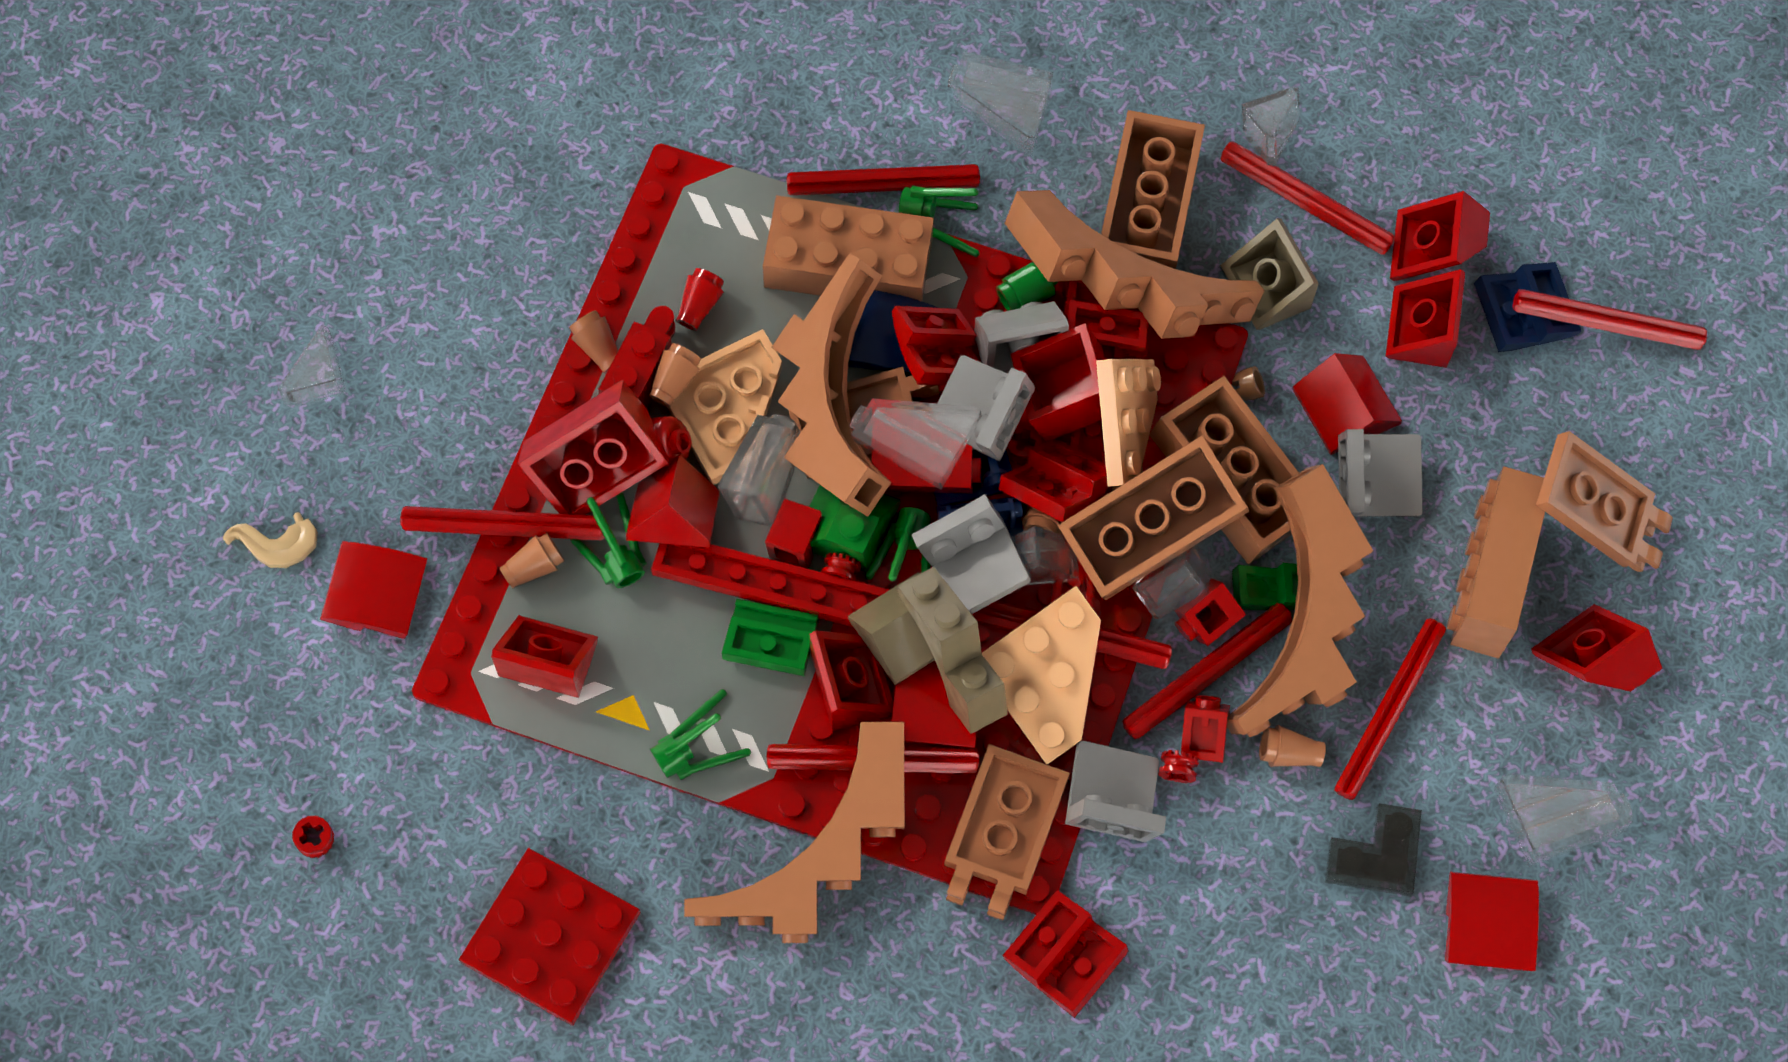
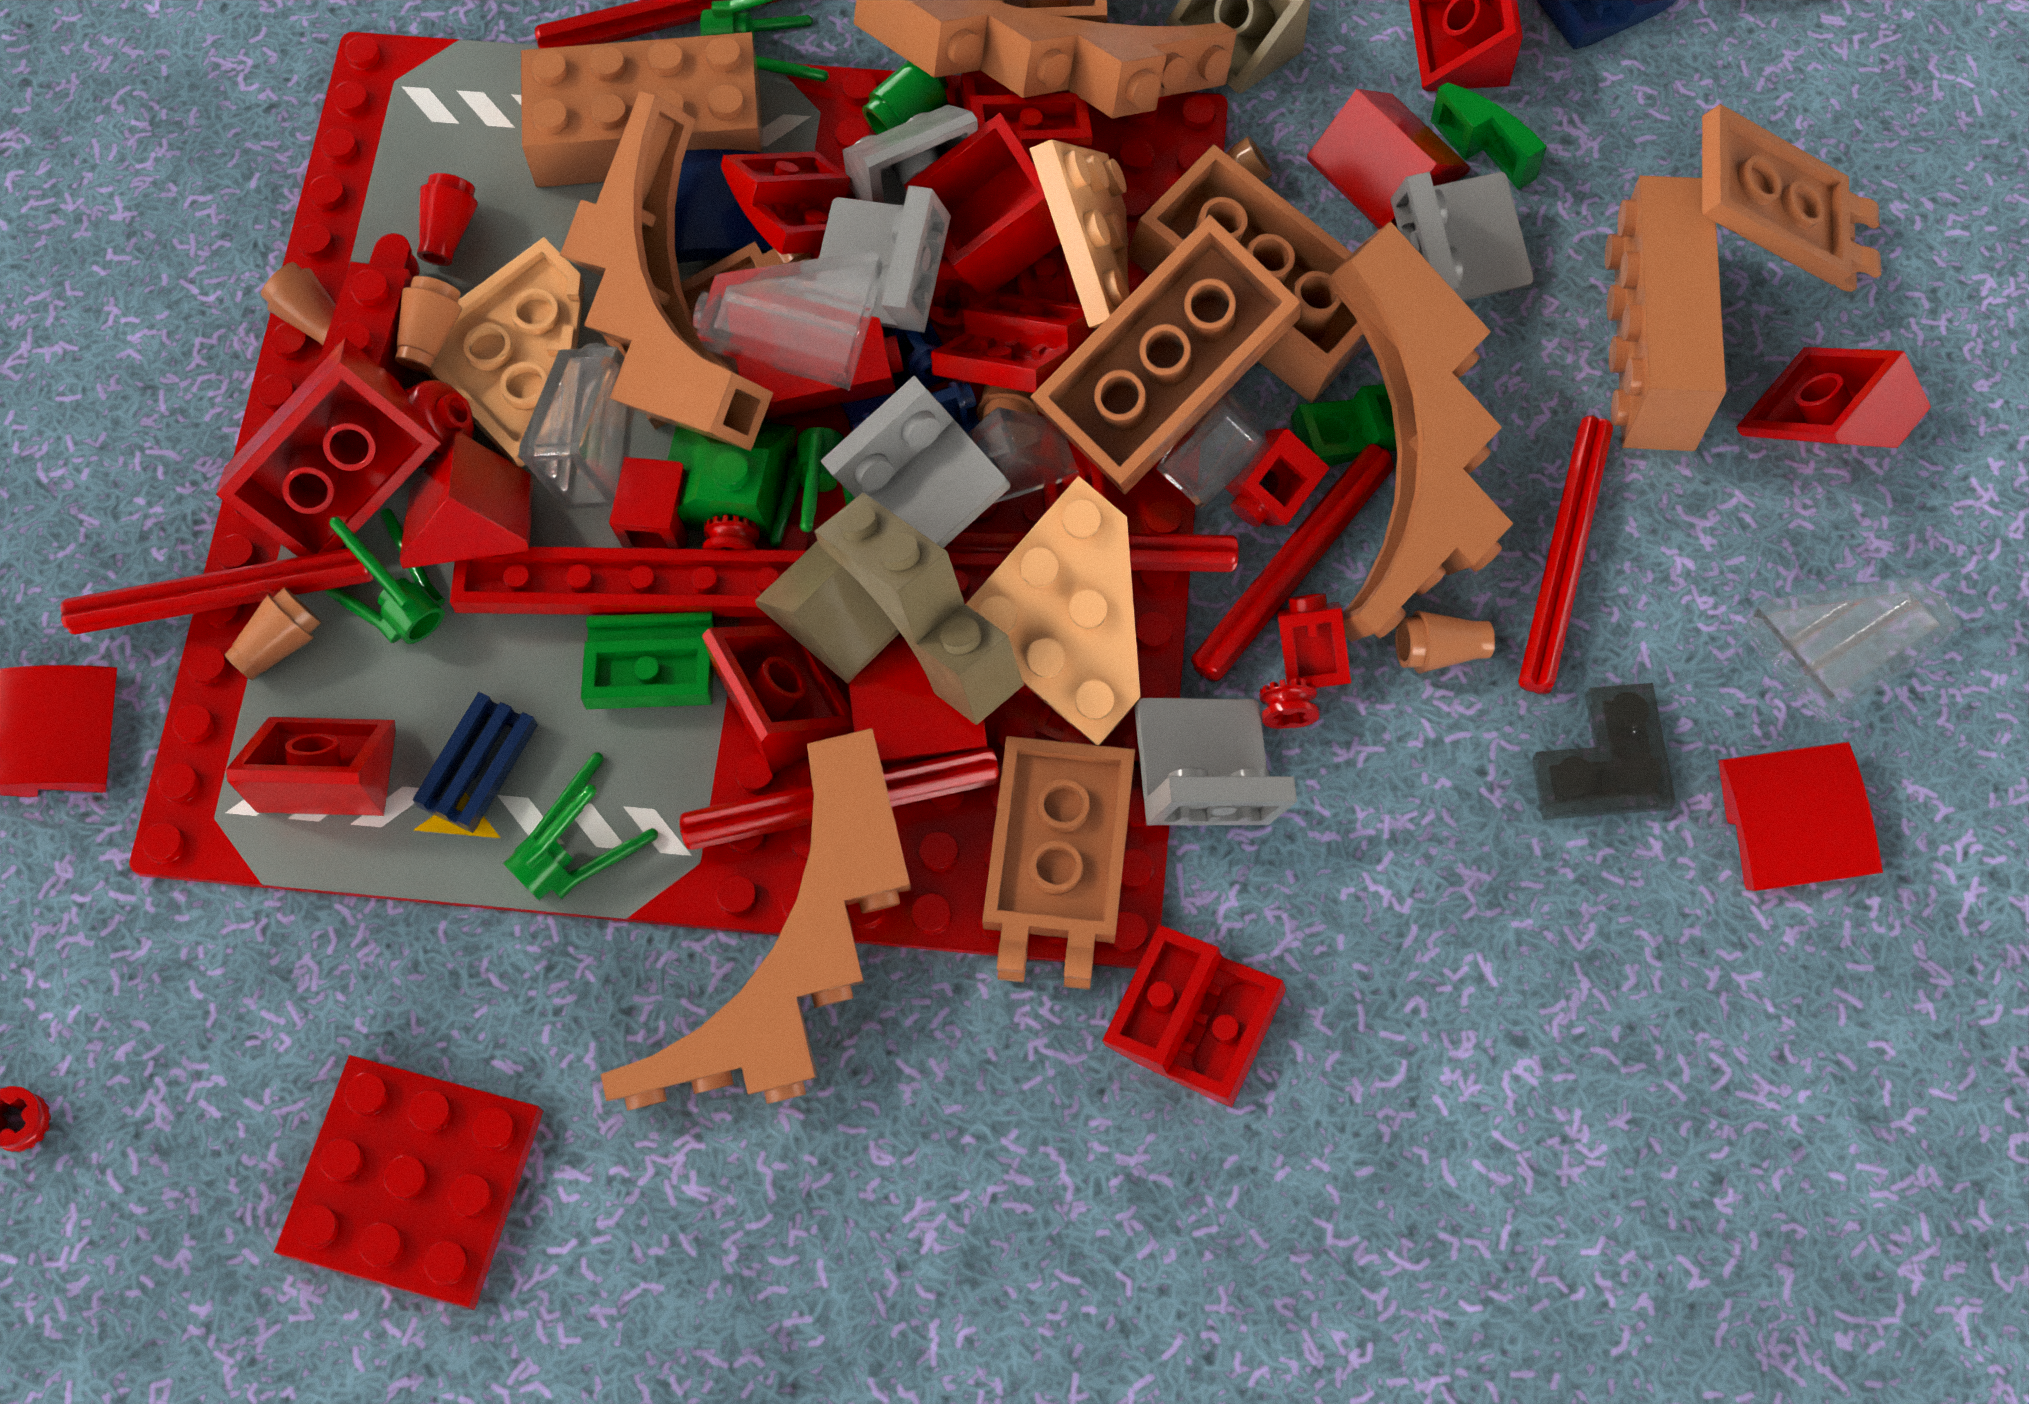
camera: 10 degrees left, 0 degrees up
none -> dark blue tile [412,691,538,833]
none -> green slope [1430,82,1547,190]

